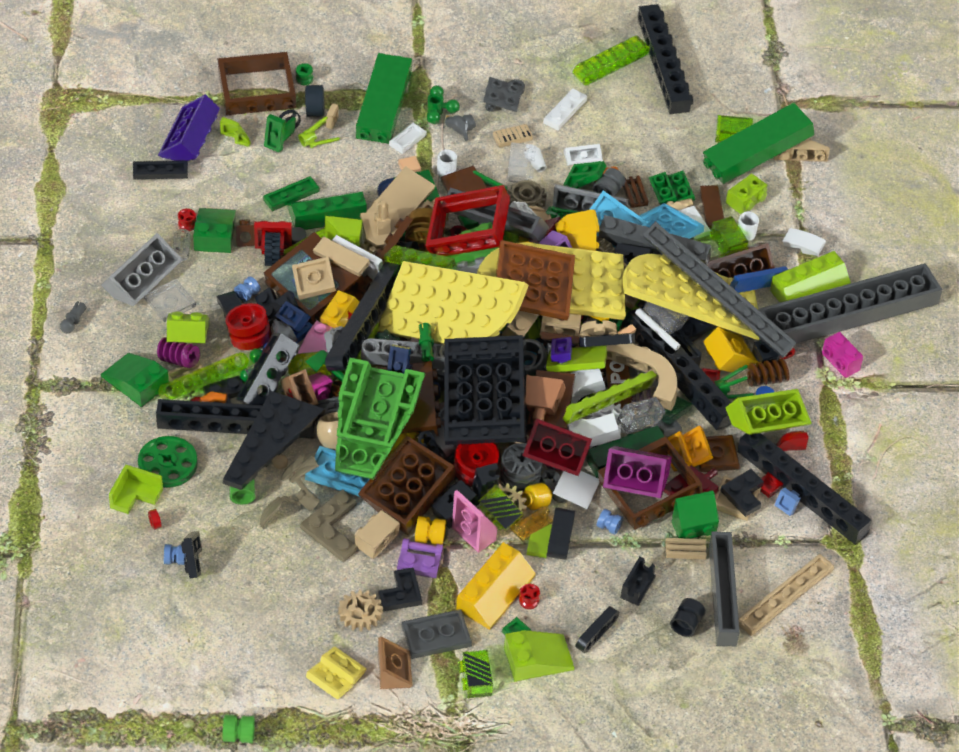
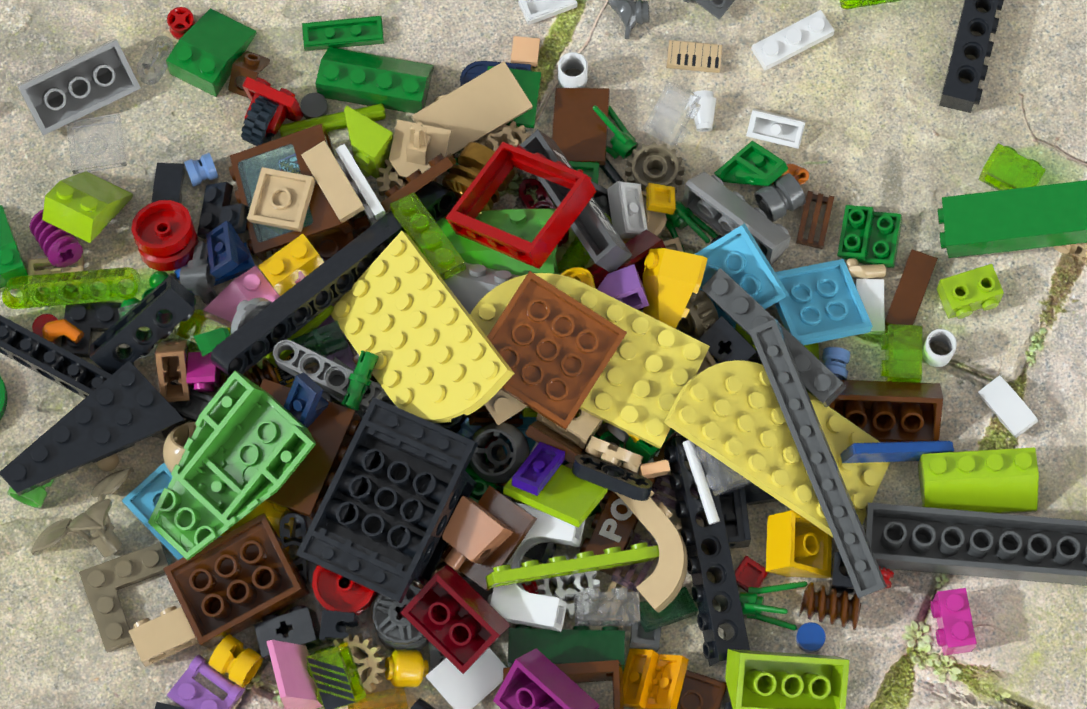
camera: 30 degrees right, 20 degrees up
none -> yellow tile [646,183,676,215]

